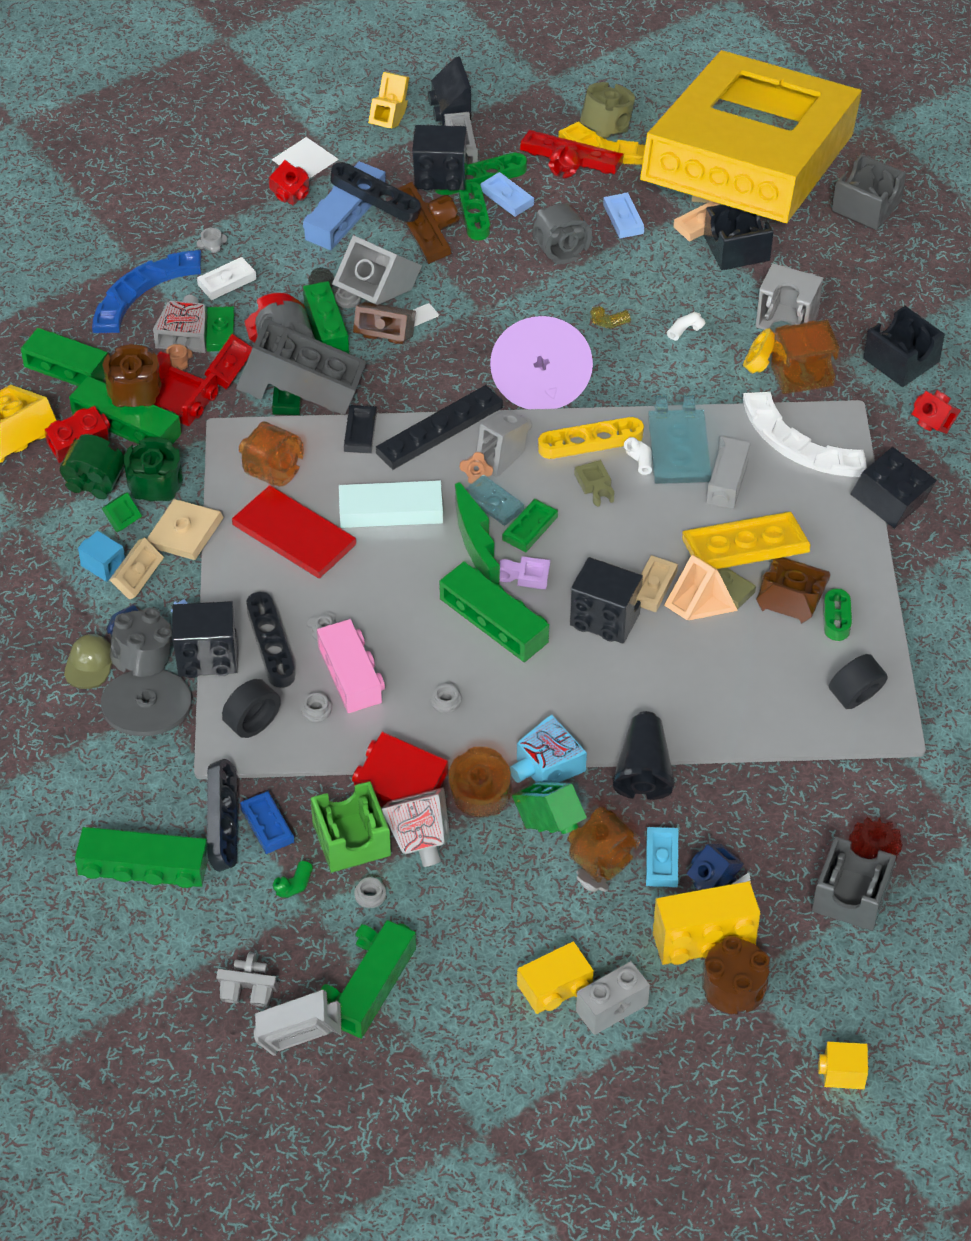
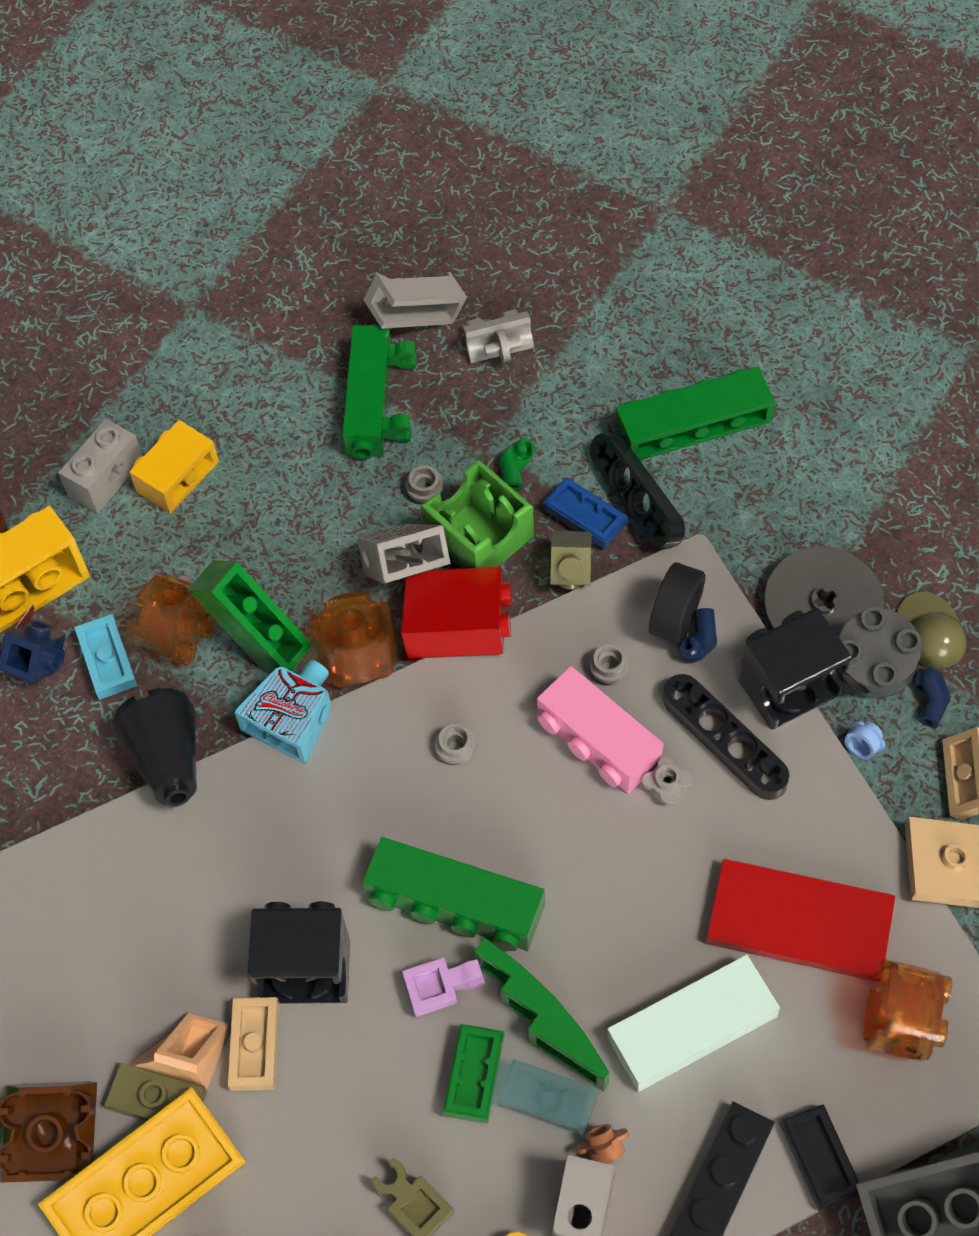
camera: 160 degrees right, 10 degrees up
none -> olive brick [551,531,592,589]

